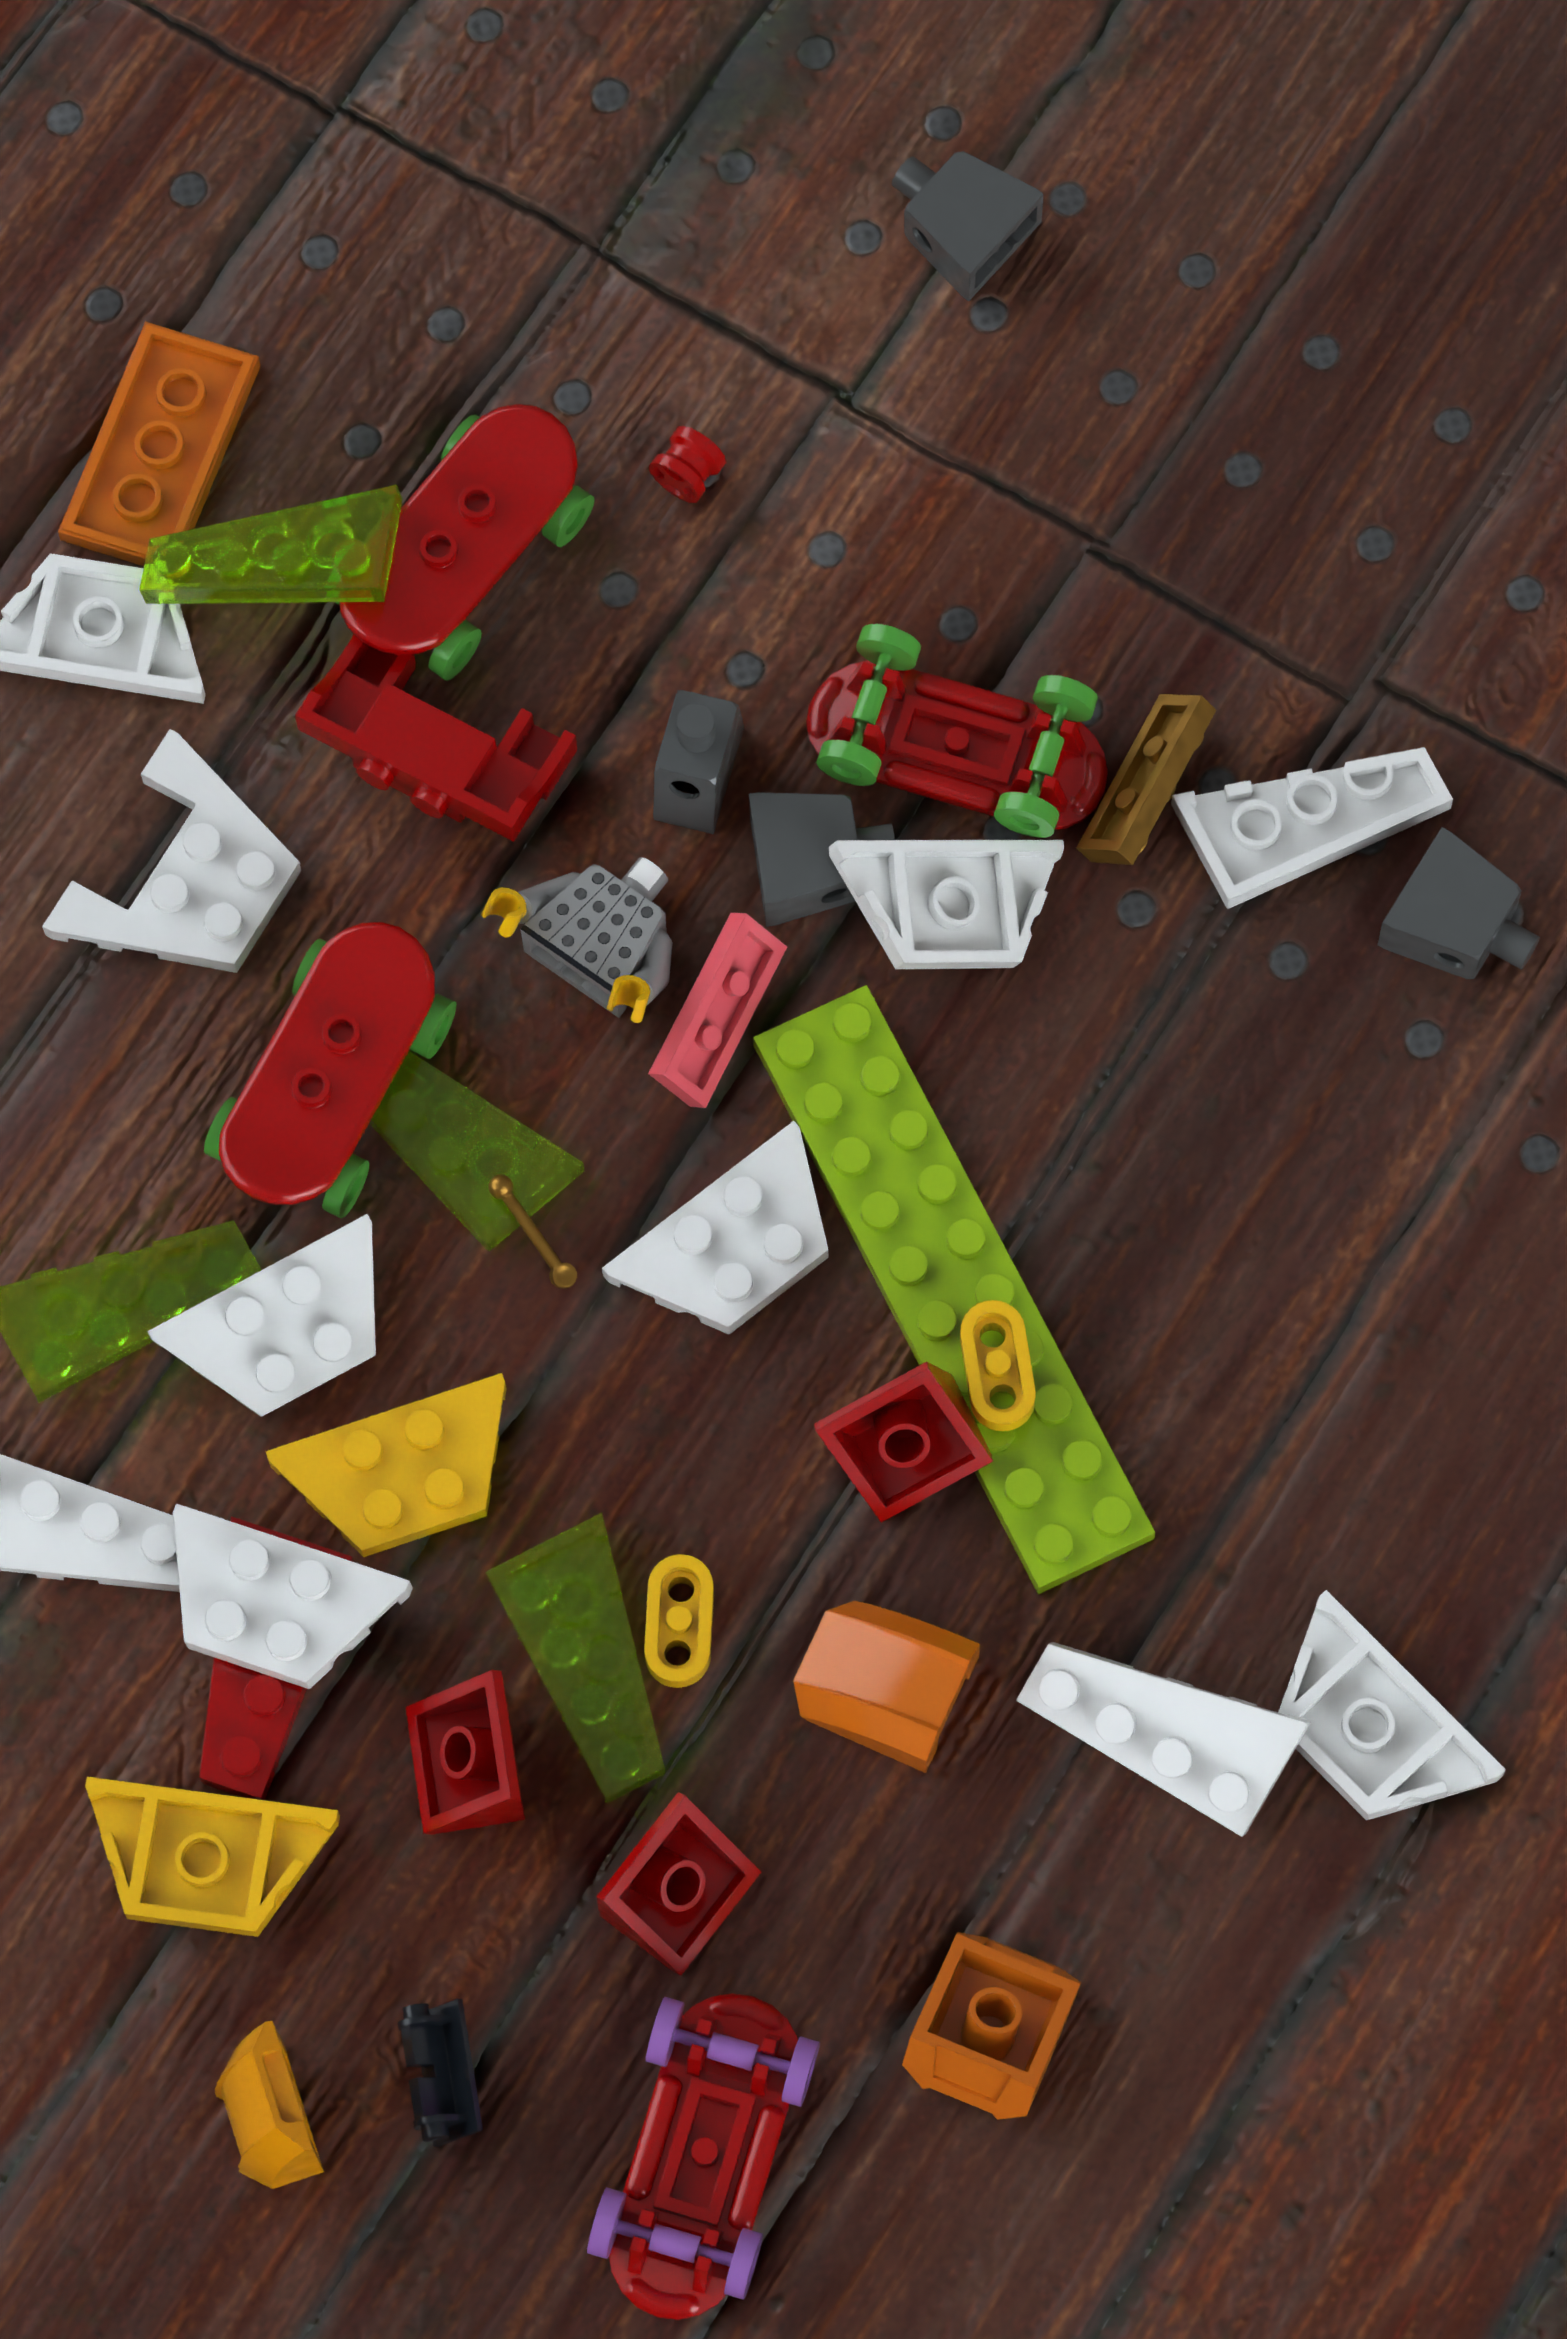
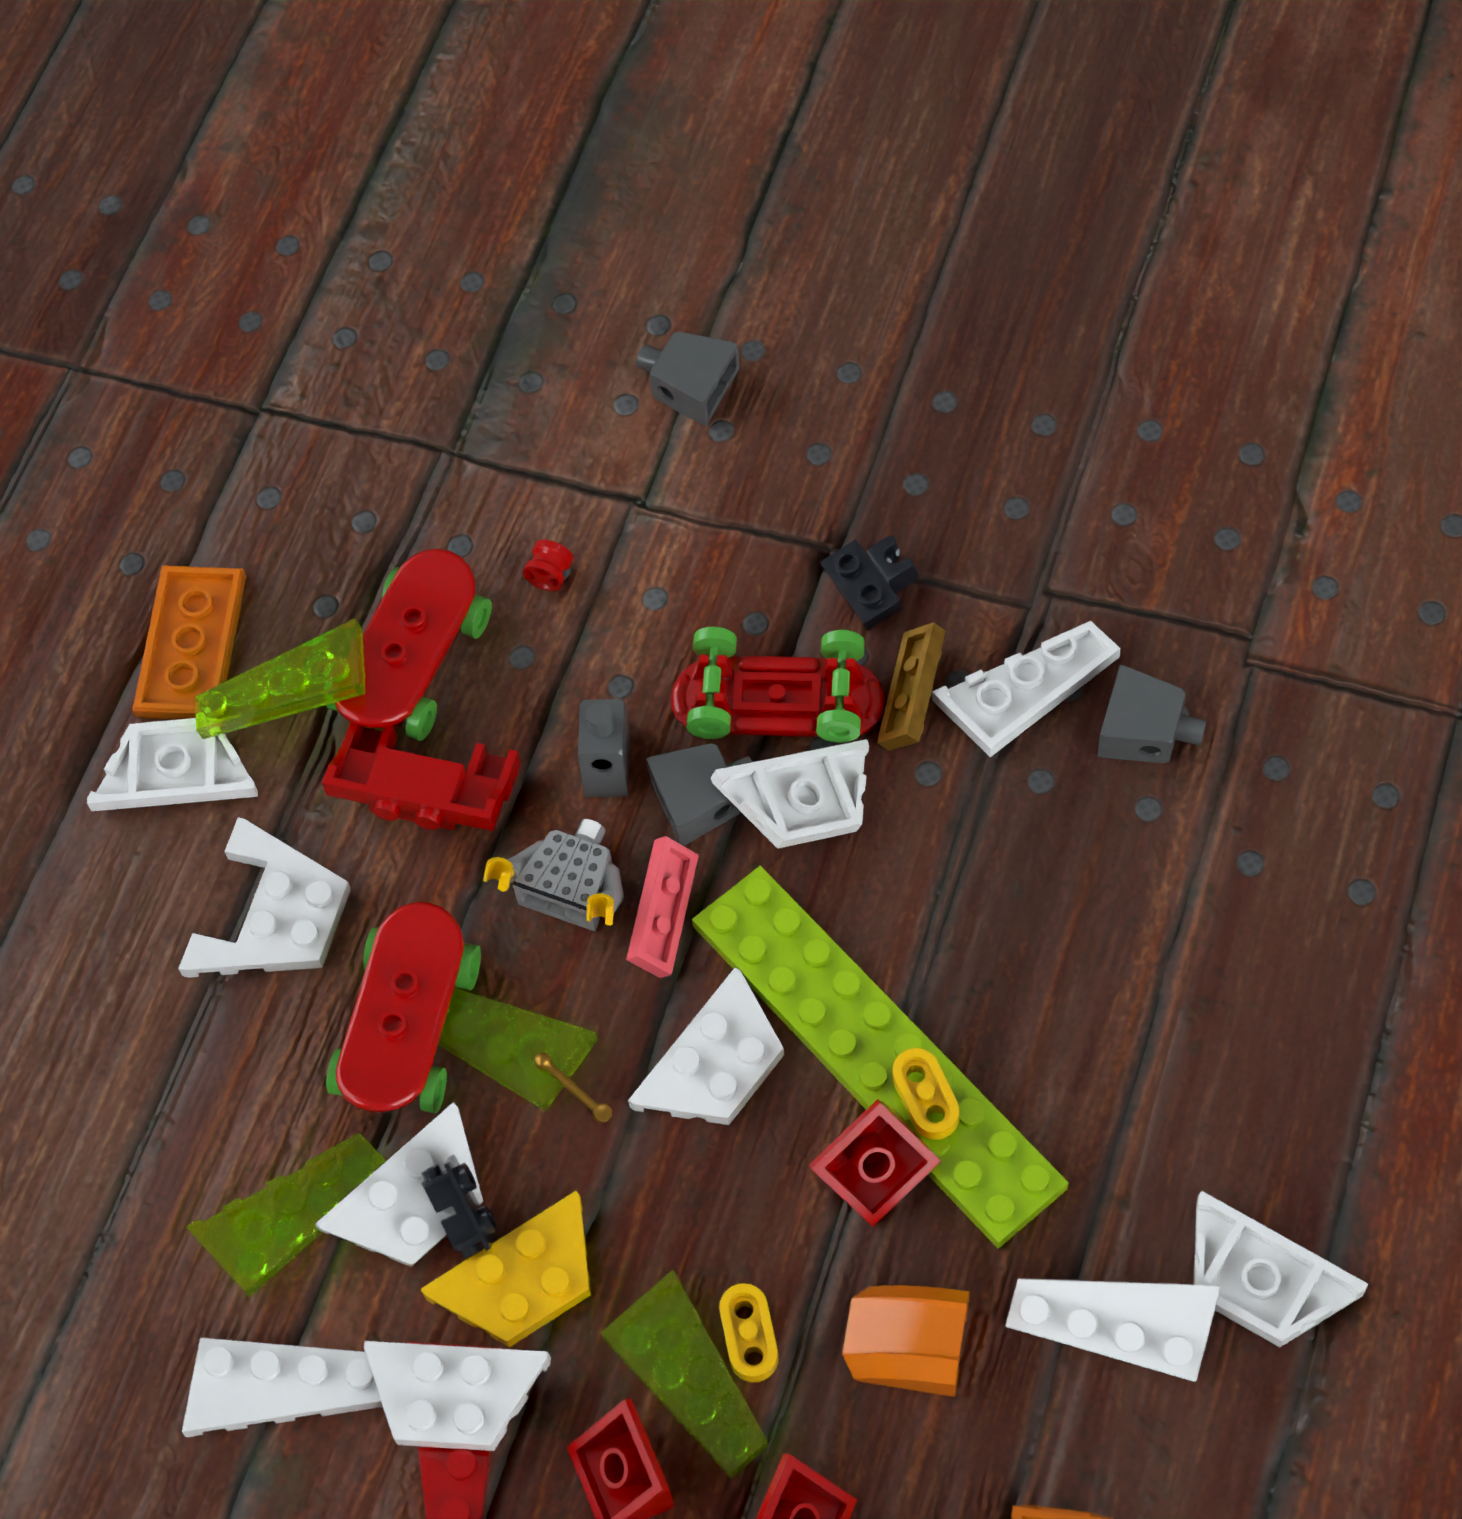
camera: 10 degrees left, 10 degrees down
none -> black hinge [421,1154,498,1258]
none -> black plate [820,536,918,630]

